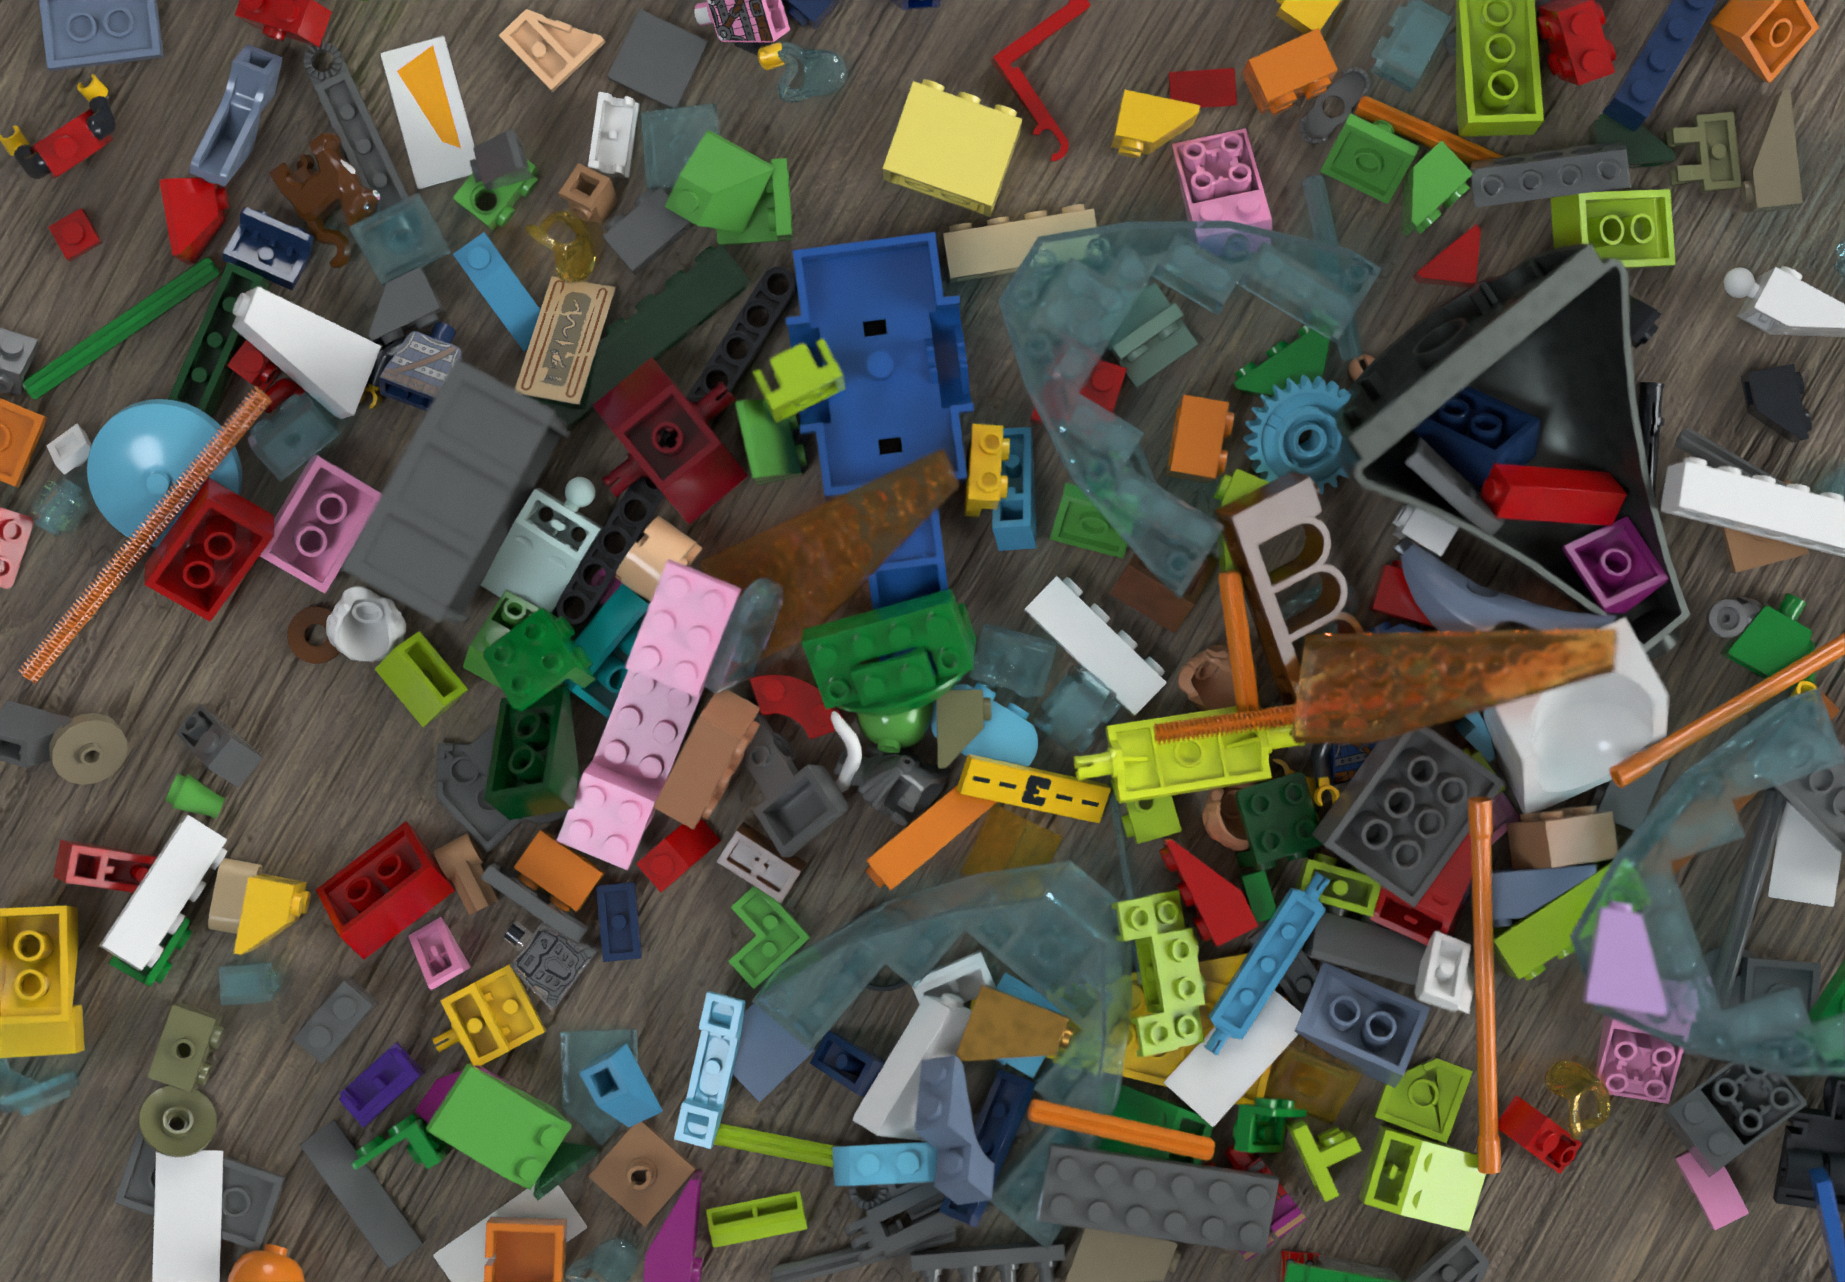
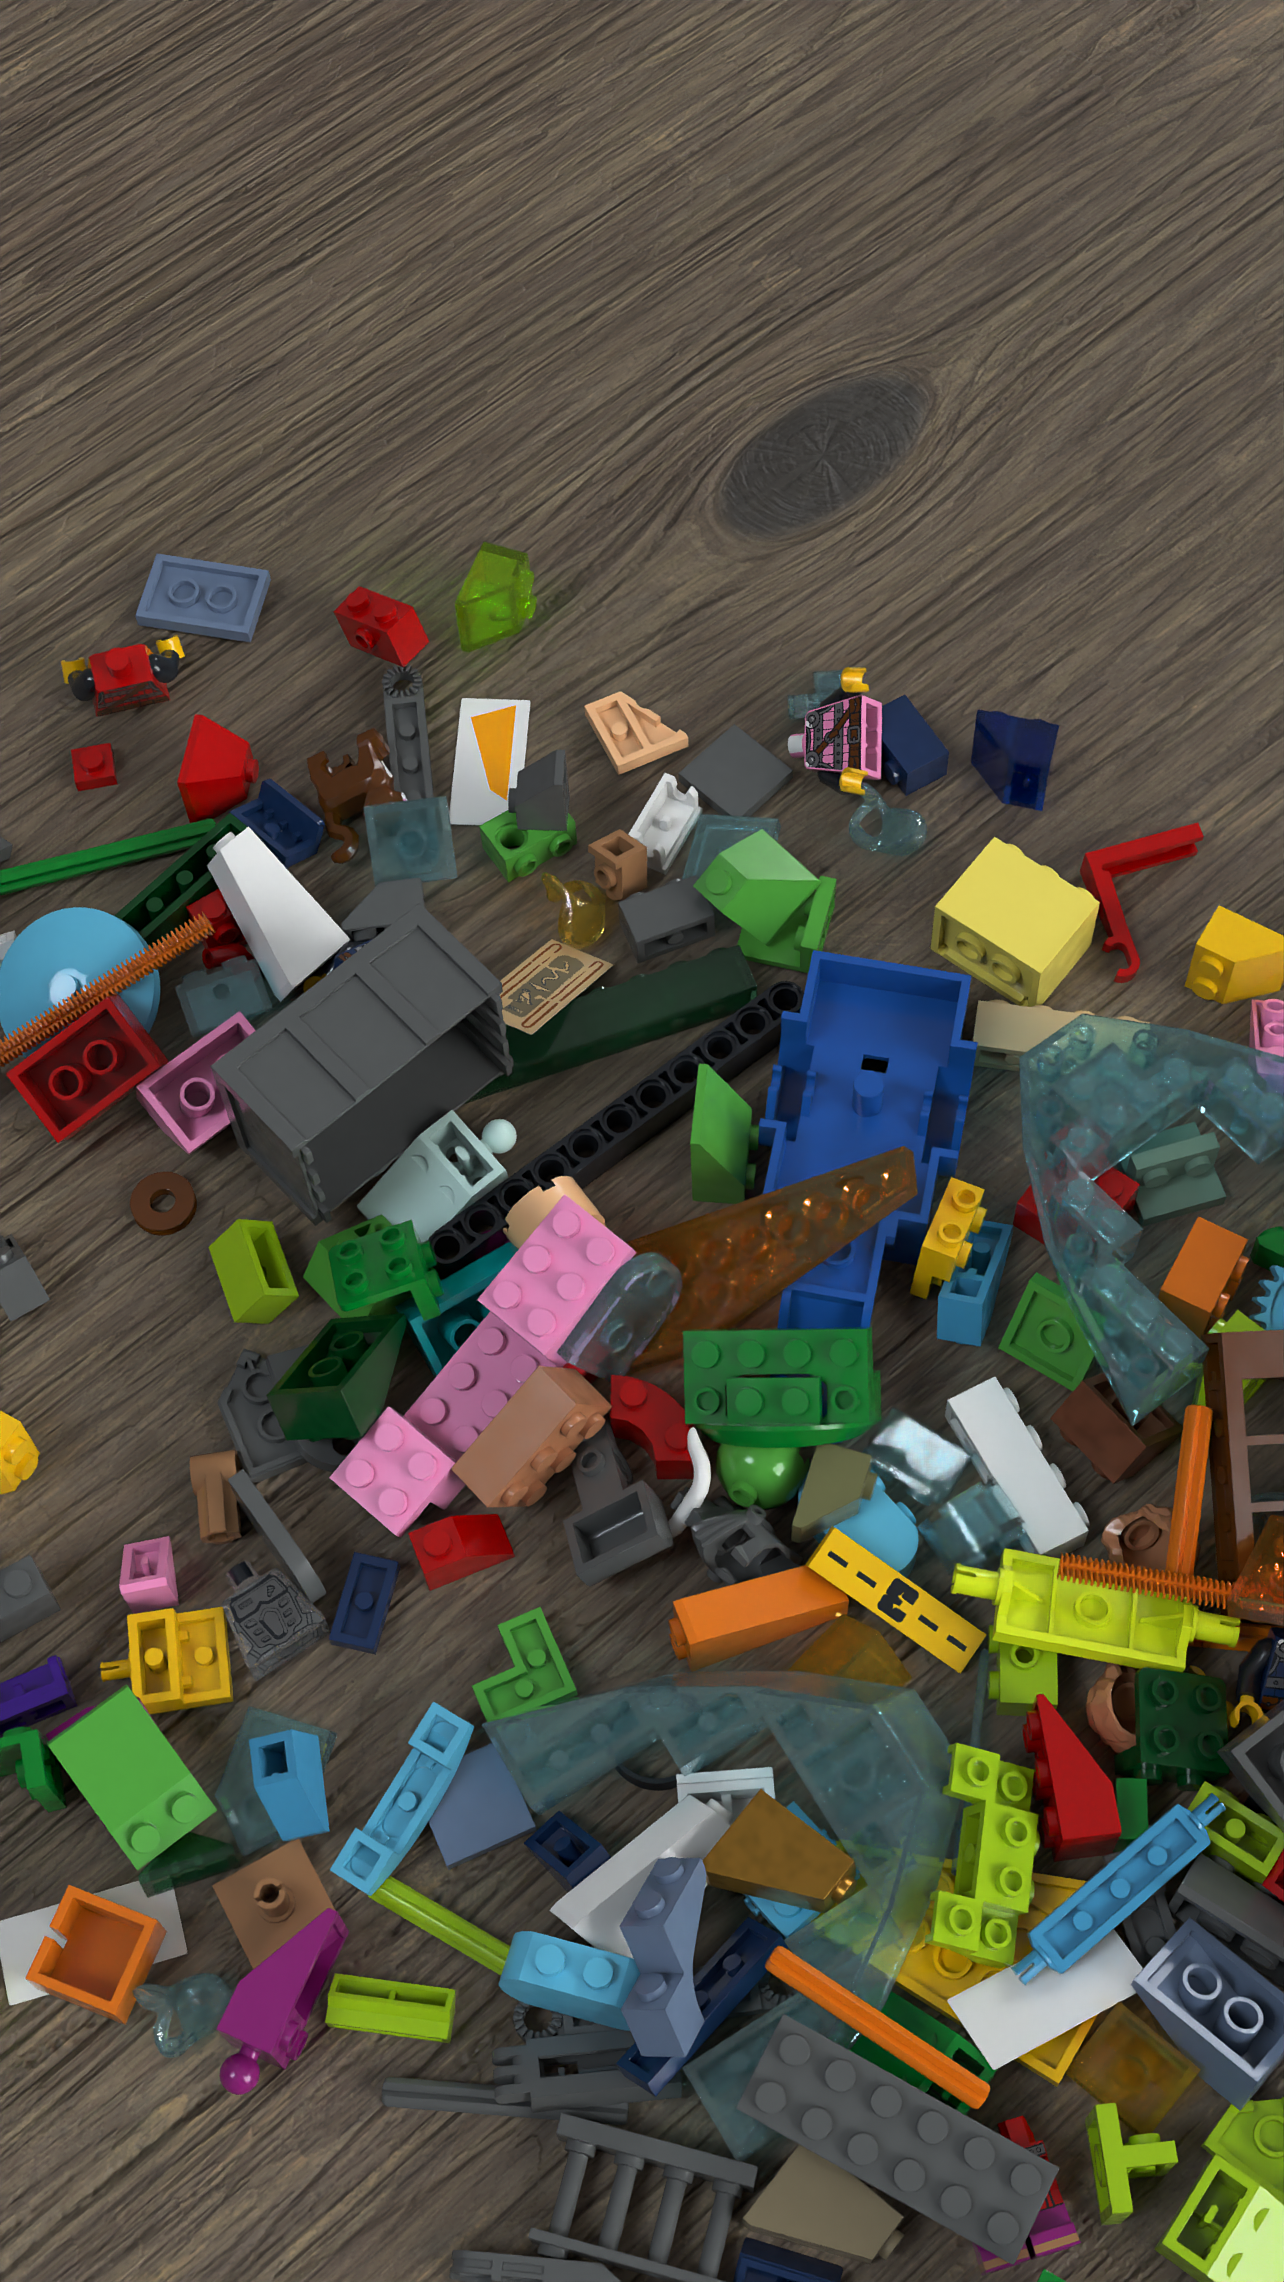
camera: 25 degrees right, 25 degrees down
sand blue arch [189,44,282,187] -> none
red slope [315,821,455,960] -> none
white hair [326,586,406,662] -> none
dark azure slope [453,232,541,352] -> none
orange brick [514,829,606,913] -> none
dark red slope [592,357,749,525] -> none
hinge [717,822,807,903] -> none
lime panel [753,338,845,423] -> none
green bracket [1233,1097,1307,1152] -> none

